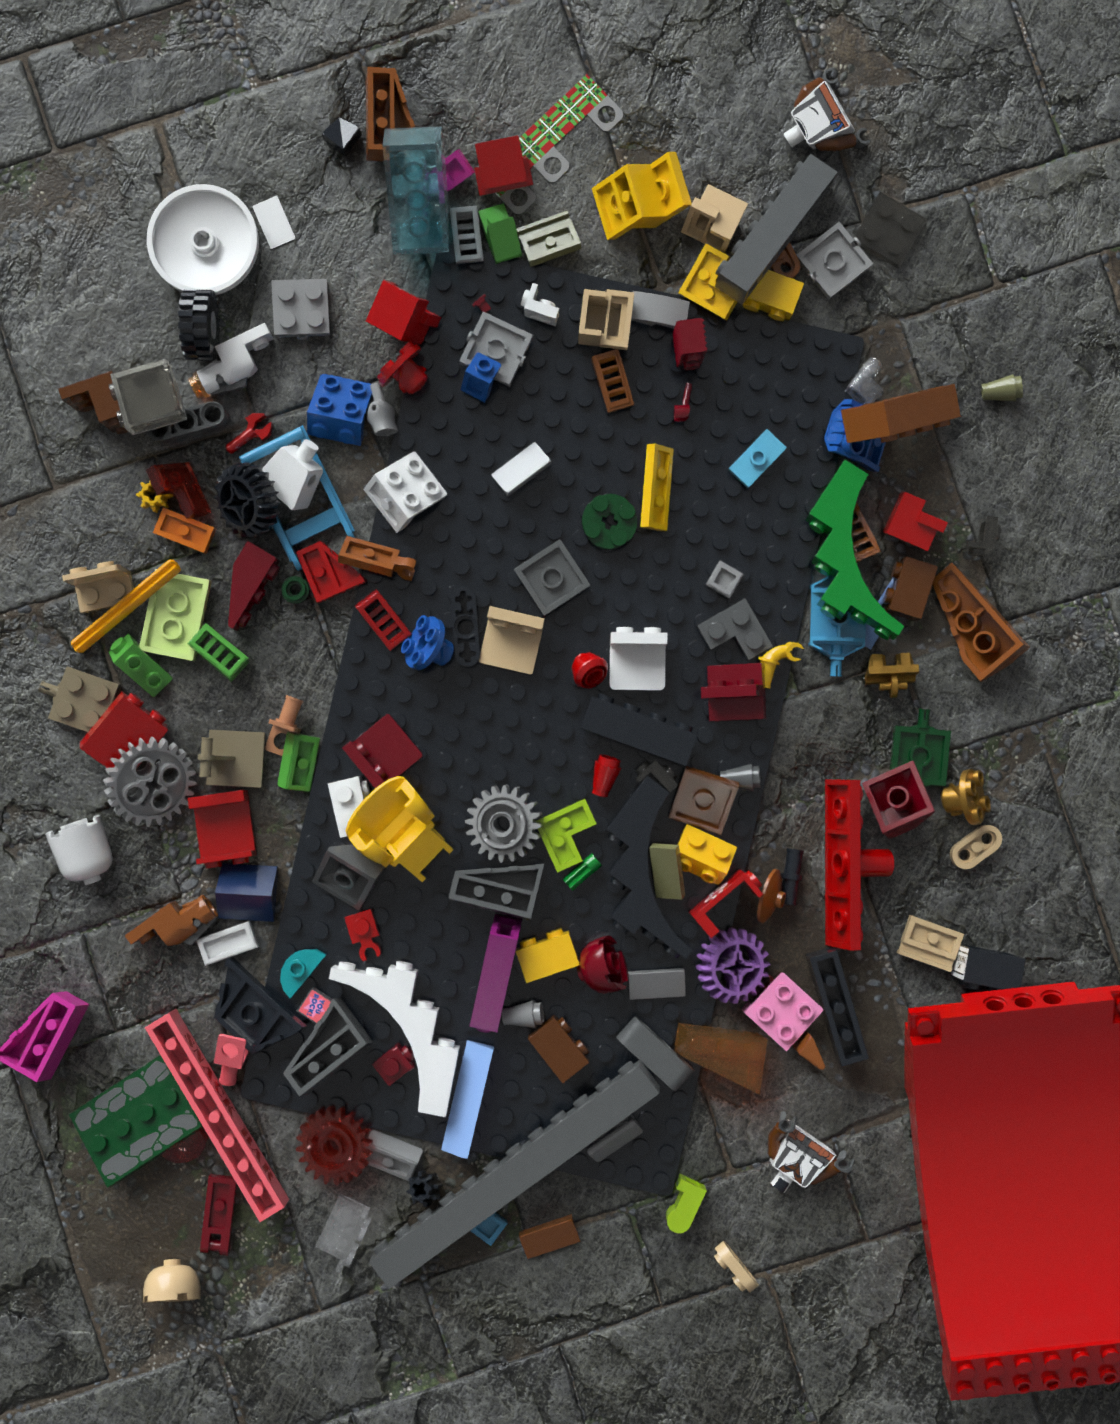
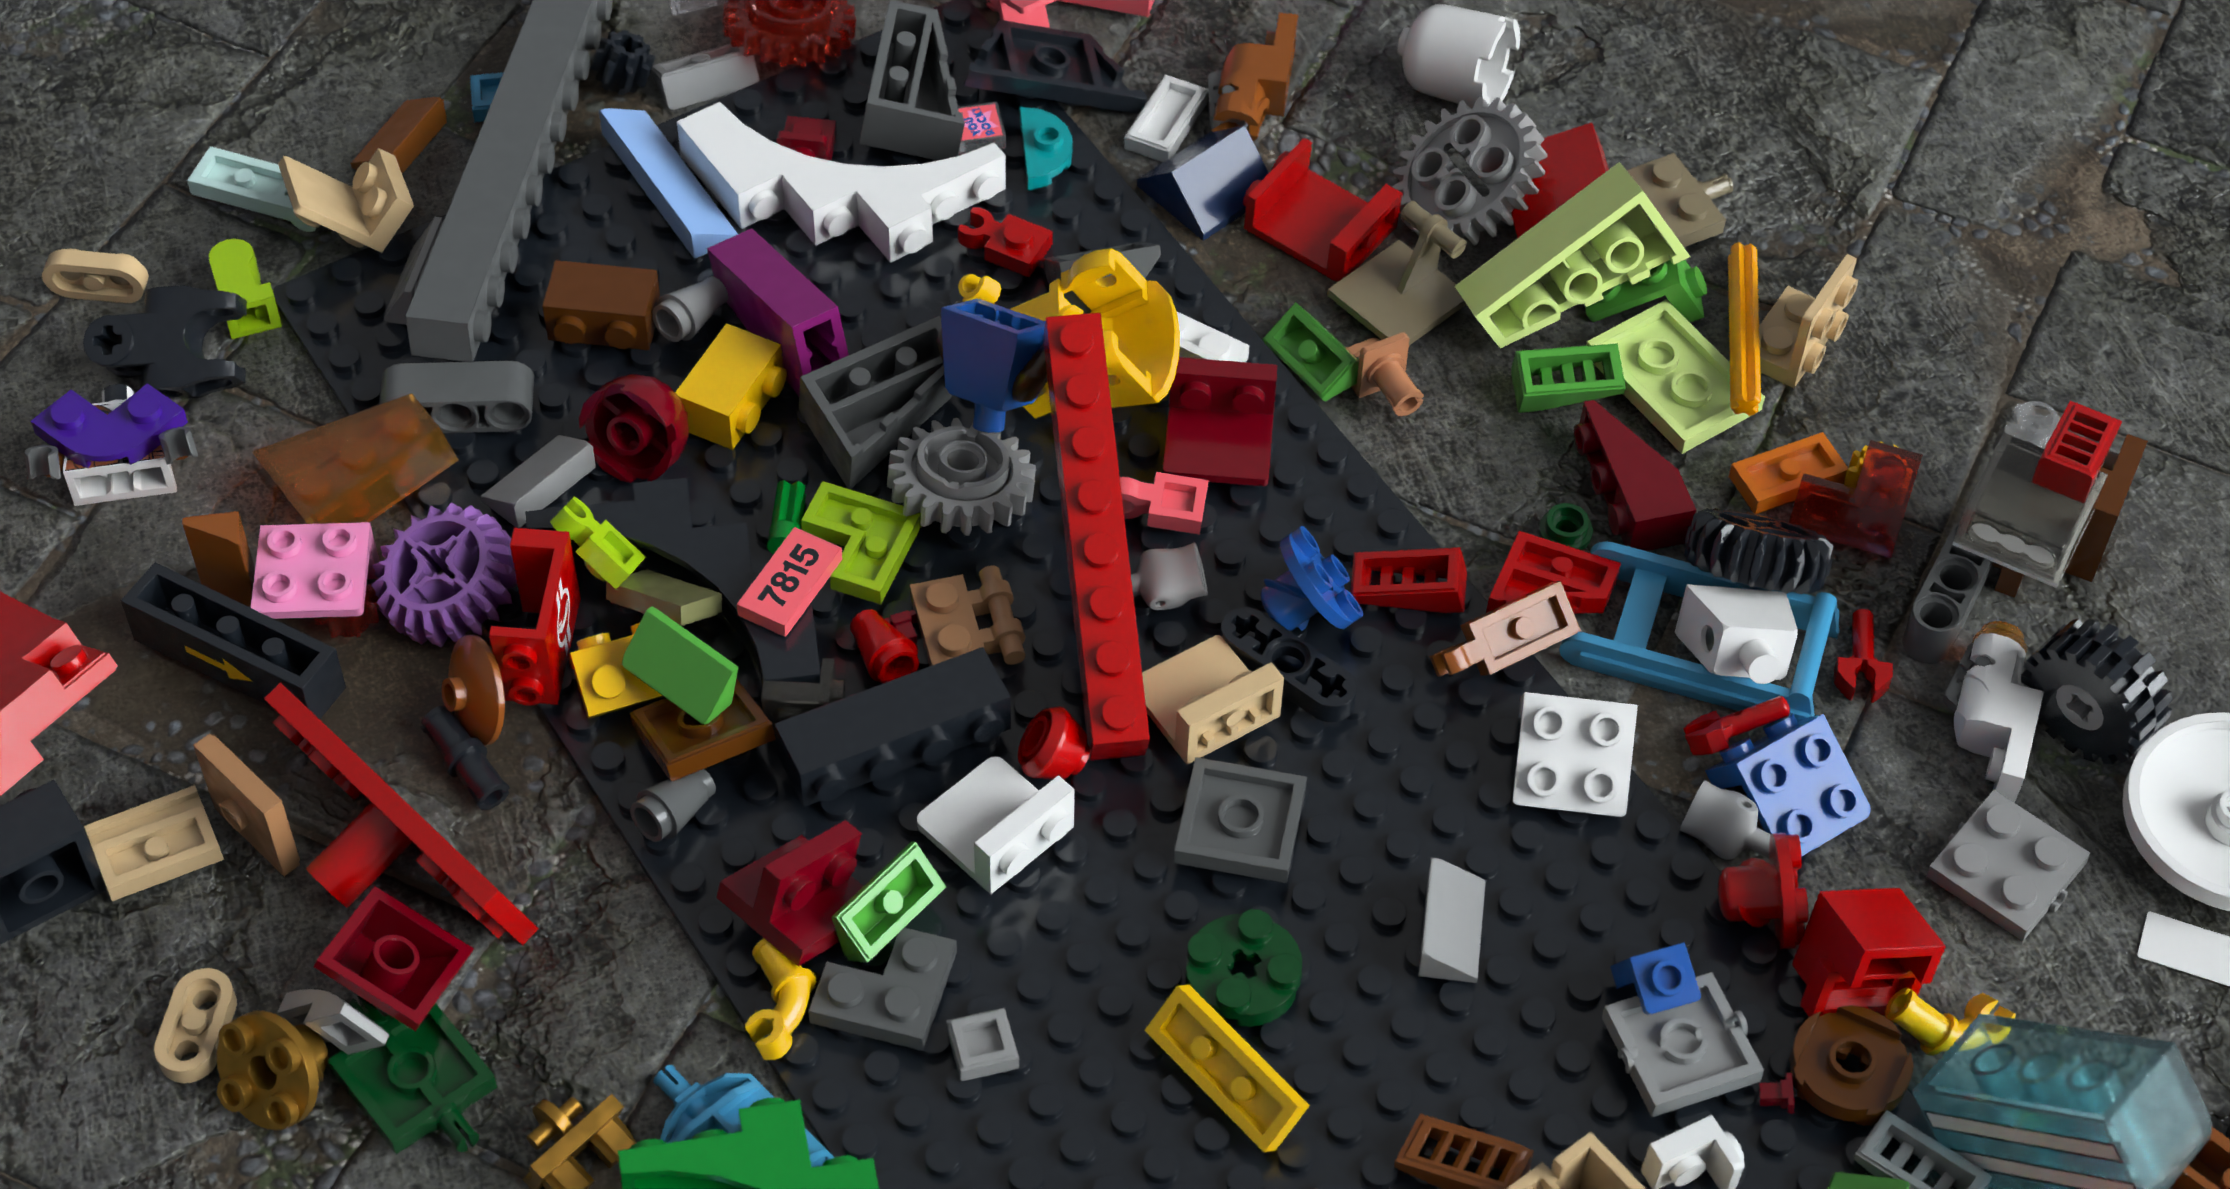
camera: 135 degrees right, 35 degrees down
none -> dark purple plate [31,383,188,468]
none -> black piece [83,285,247,399]
none -> light aqua plate [187,146,316,232]
none -> medium nougat plate [193,733,300,876]
none -> light grey slope [277,989,389,1055]
none -> tan bracket [278,148,414,253]
none -> lime plate [550,496,646,589]
none -> bright green slope [622,606,738,724]
none -> coral tile [737,527,843,637]
none -> bright green slope [832,842,946,963]
none -> dark red piece [885,609,917,643]
none -> medium nougat plate [910,566,1026,666]
none -> blue torso [936,274,1089,433]
none -> red brick [1043,313,1150,760]
none -> coral plate [1120,472,1209,535]
none -> light grey piece [1131,542,1208,610]
none -> yellowish green wedge [1454,162,1691,349]
none -> red bar [1683,696,1790,755]
none -> reddish brown plate [1789,1005,1914,1126]
none -> yellow piece [1885,987,2015,1056]
none -> clear plate [2004,401,2061,454]
none -> red slope [2031,401,2122,503]

